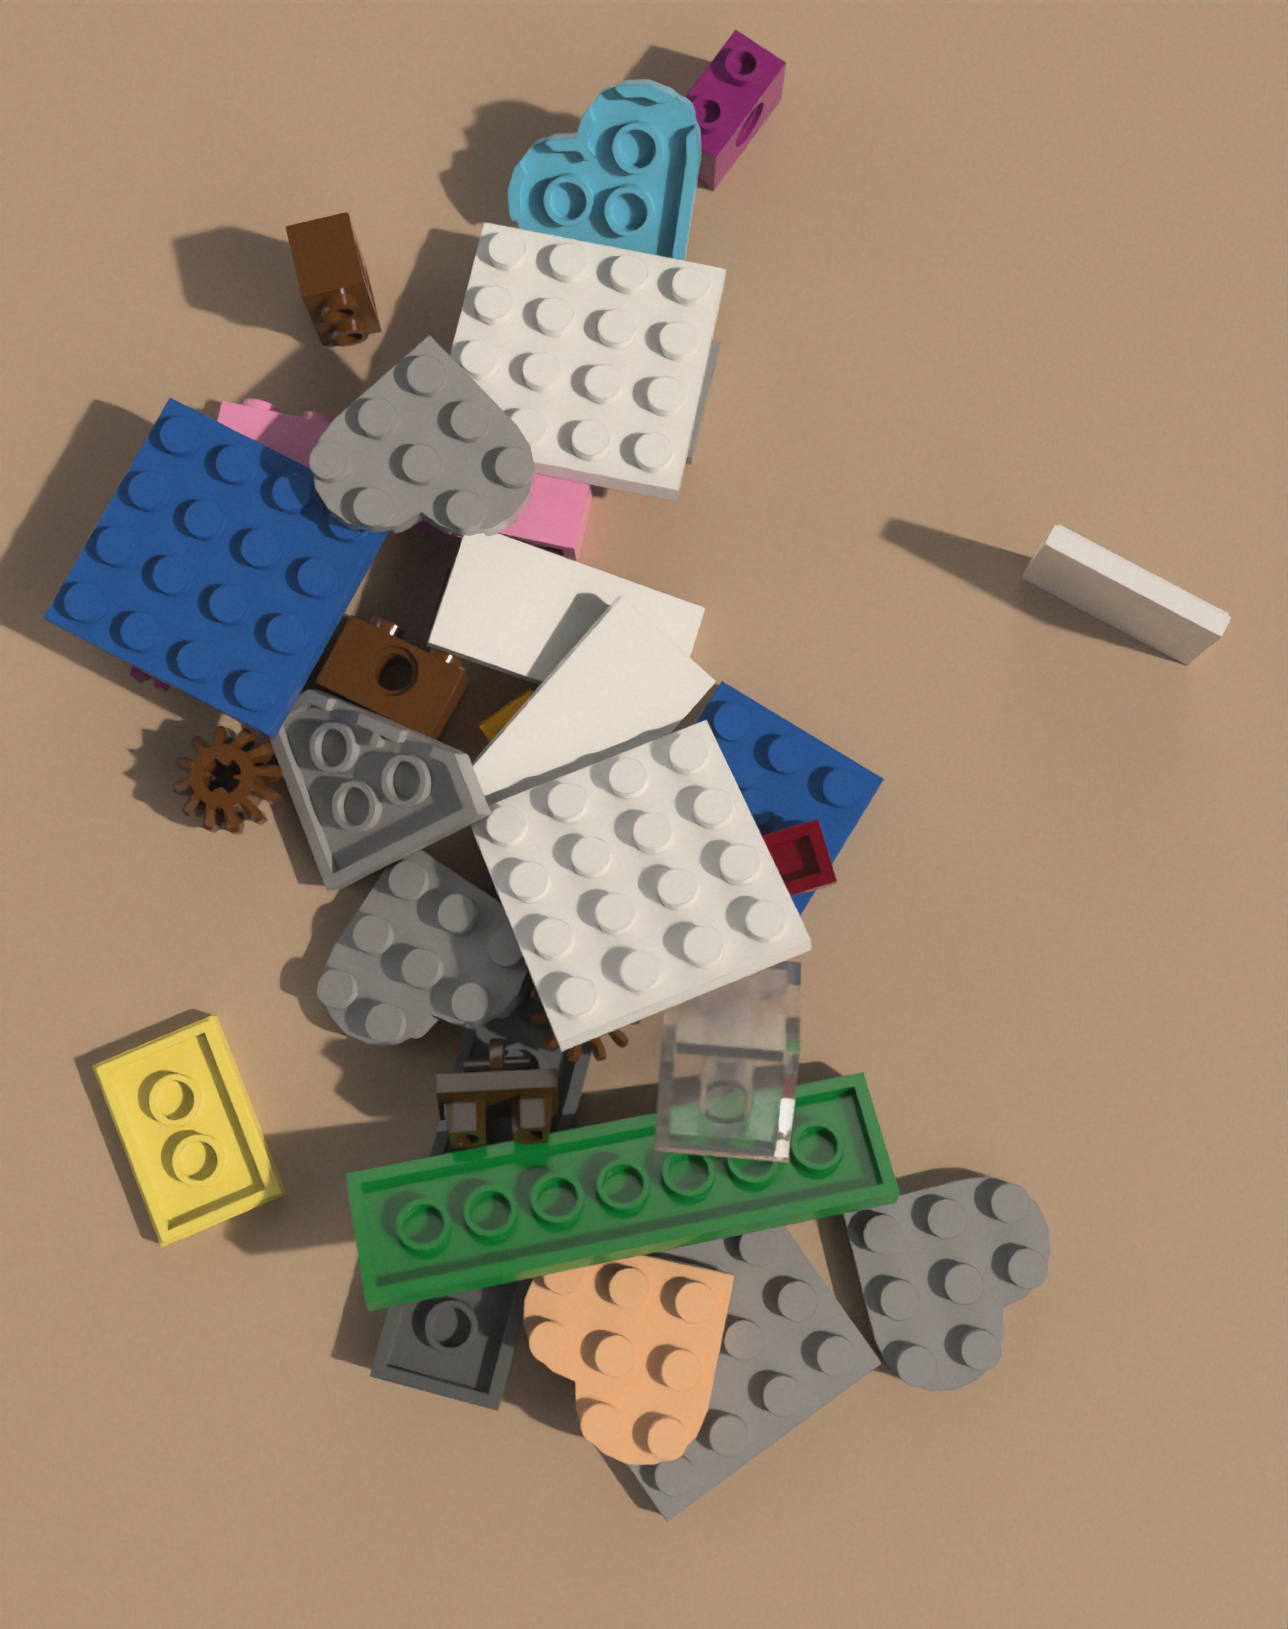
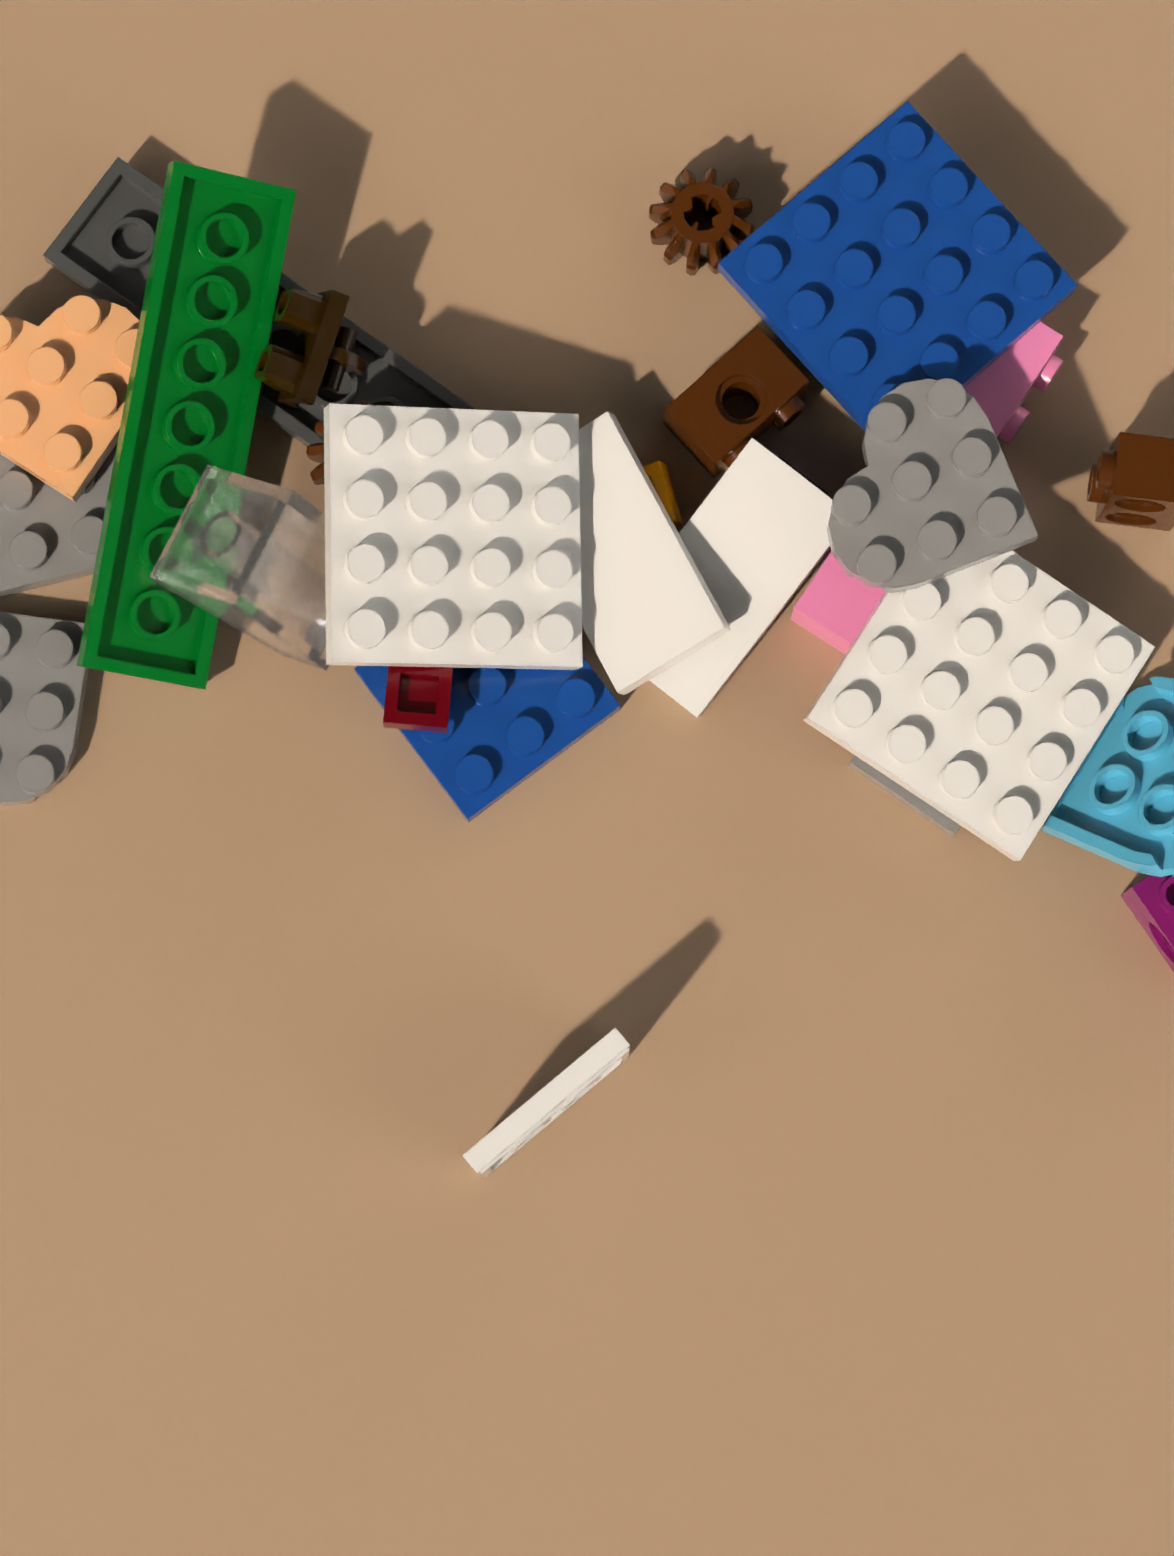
camera: 110 degrees right, 0 degrees up
light yellow tile [92,1015,287,1248] -> none
light grey plate [269,689,491,891] -> none
light grey plate [317,849,533,1047] -> none

